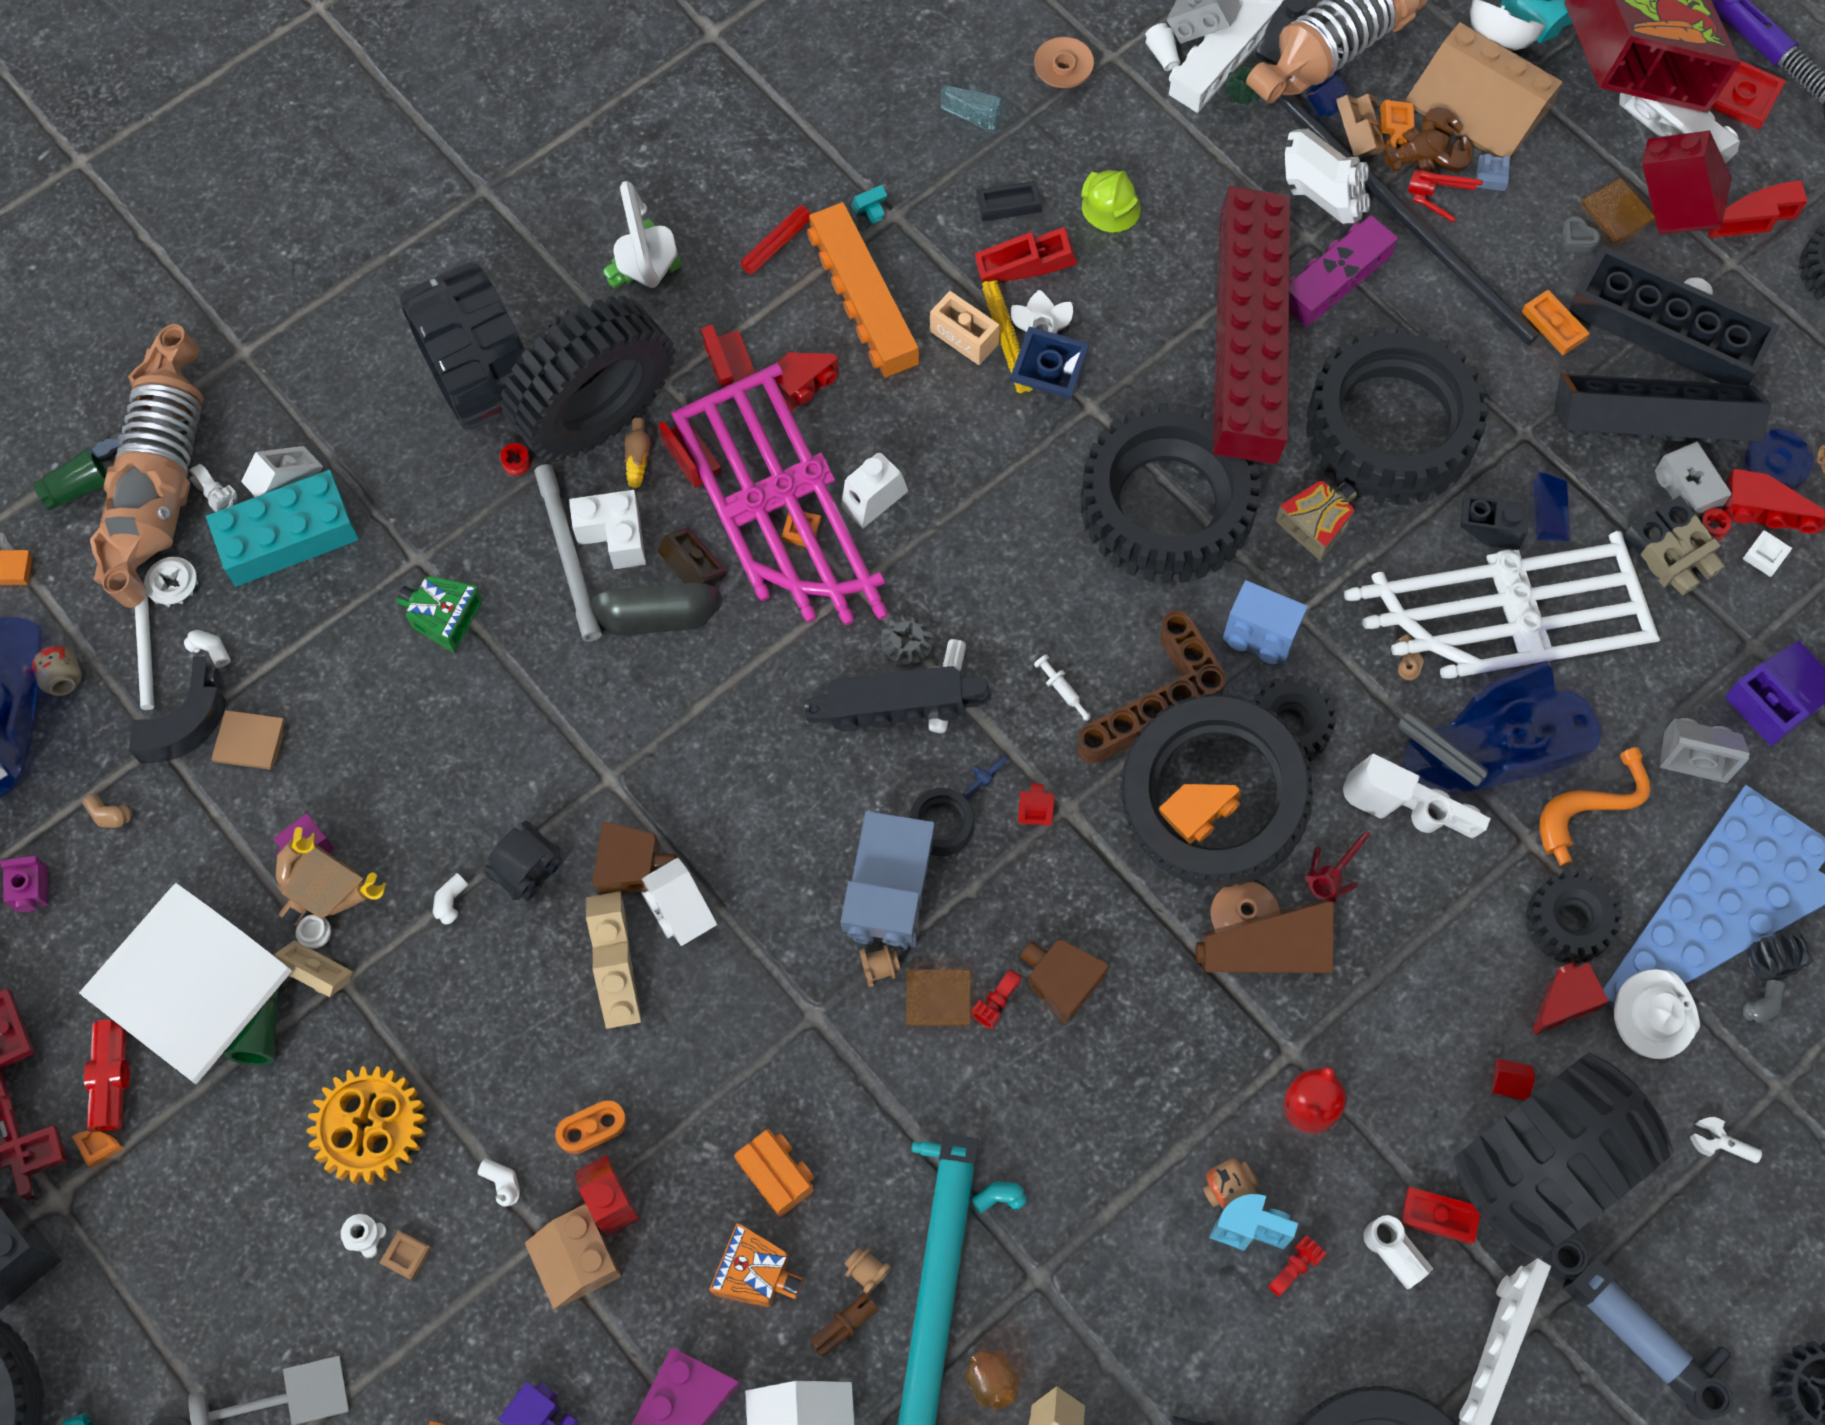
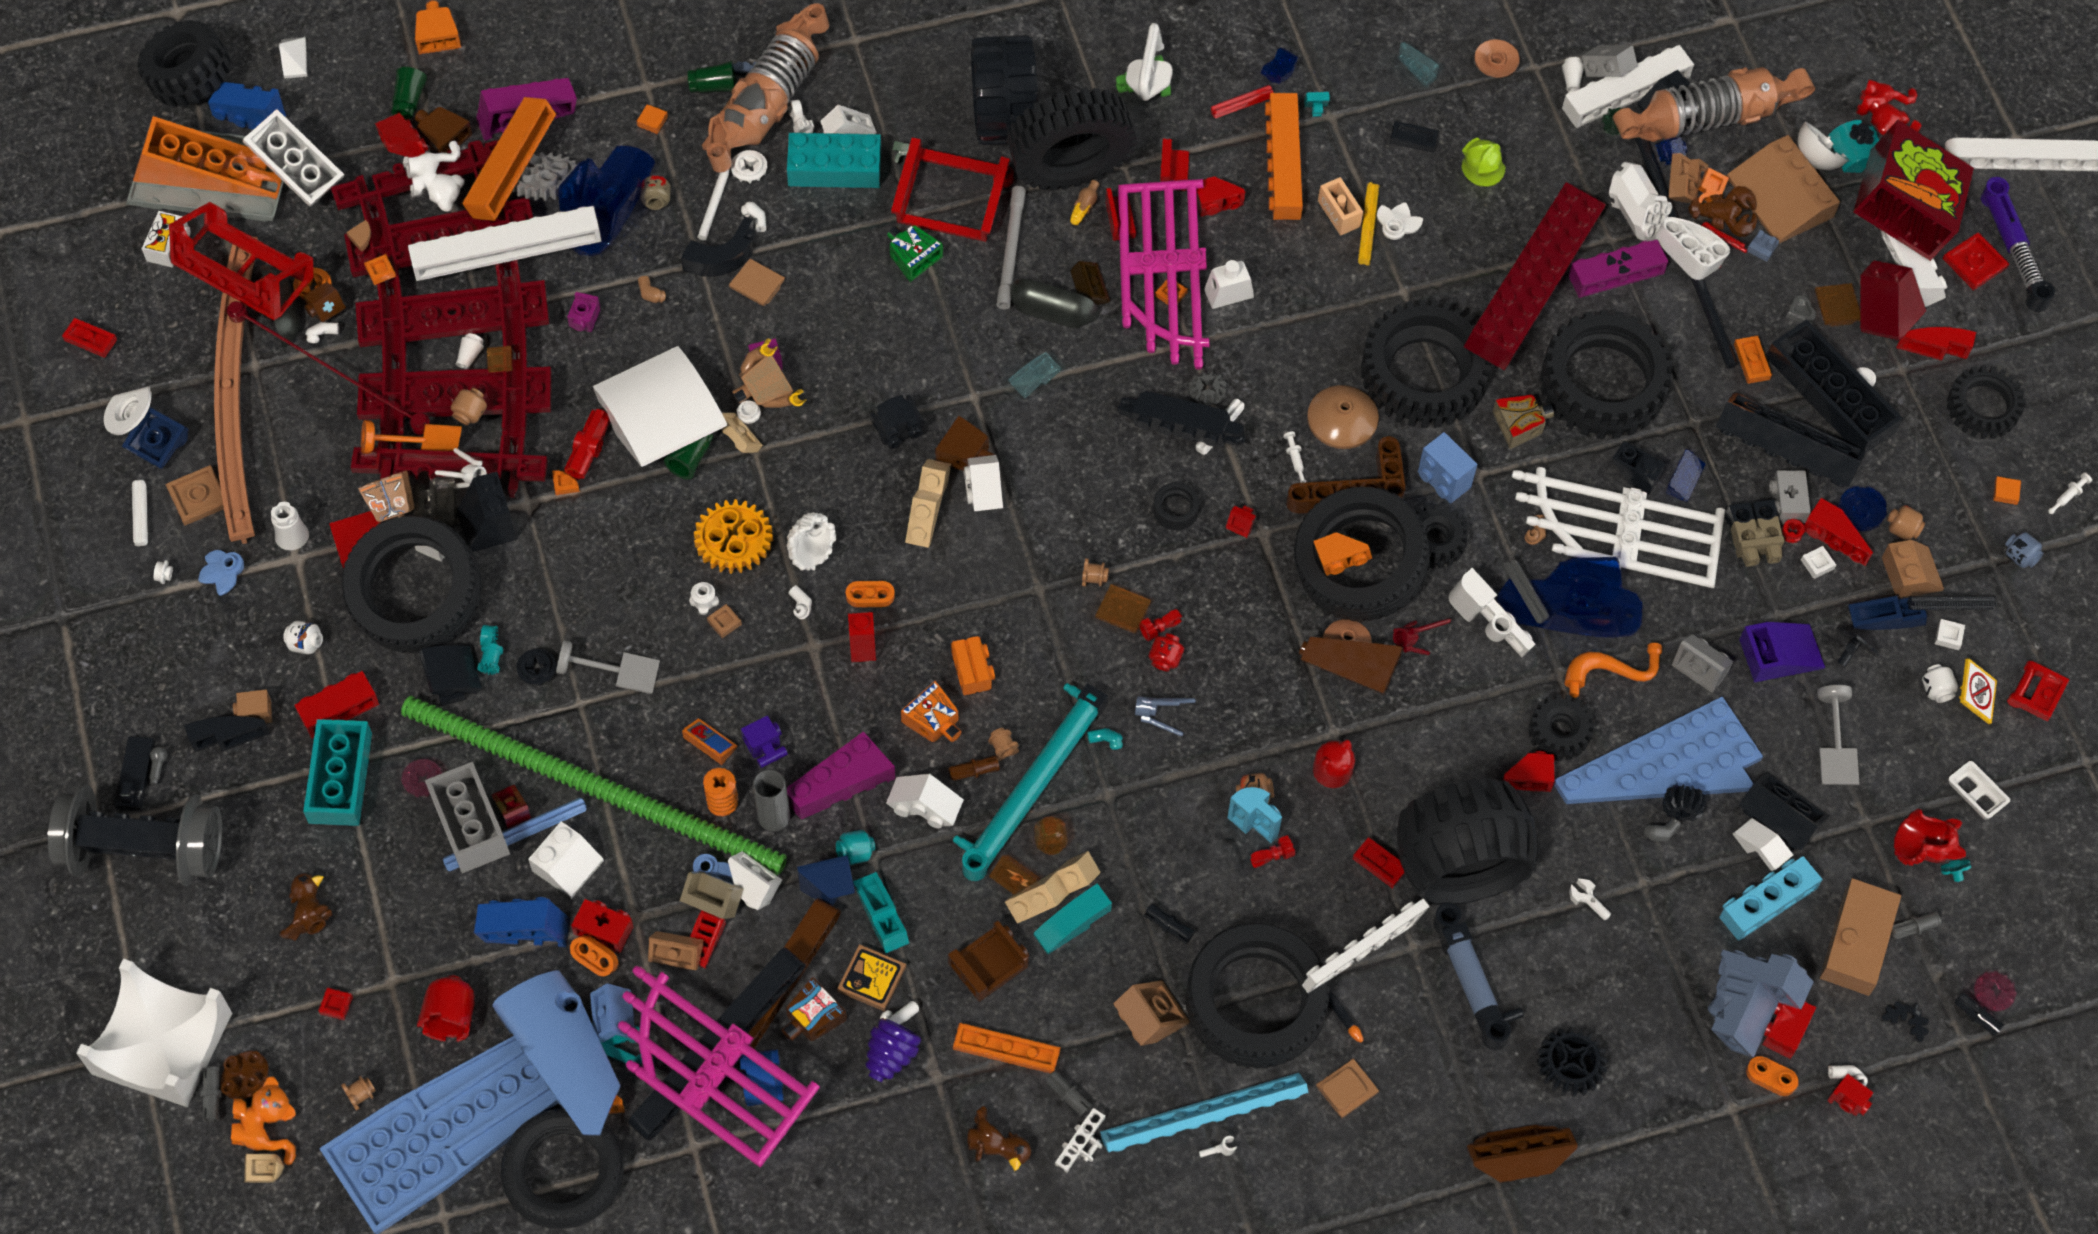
camera: 20 degrees right, 5 degrees down
white arm [433,873,468,924] -> none
medium nougat slope [525,1204,622,1310] -> none
white brick [569,490,646,569] -> none
sand blue brick [840,811,935,950] -> none
dark blue piece [962,754,1009,800] -> none
red slope [974,227,1078,282] -> none
dark blue slope [1010,327,1090,398] -> none
reddish brown torso [1020,939,1109,1025] -> none
white piece [1363,1215,1433,1290] -> none
white hat [1614,969,1700,1059] -> none
none -> white piece [786,512,836,571]
none -> red piece [891,137,1010,242]
none -> tile [893,141,910,164]
none -> clear light blue slope [1008,352,1062,398]
none -> sand blue plant [1135,696,1196,736]
none -> red head [1148,633,1184,672]
none -> clear blue bracket [1261,47,1298,84]
none -> medium nougat dish [1307,385,1379,449]
none -> white beam [1655,217,1730,280]

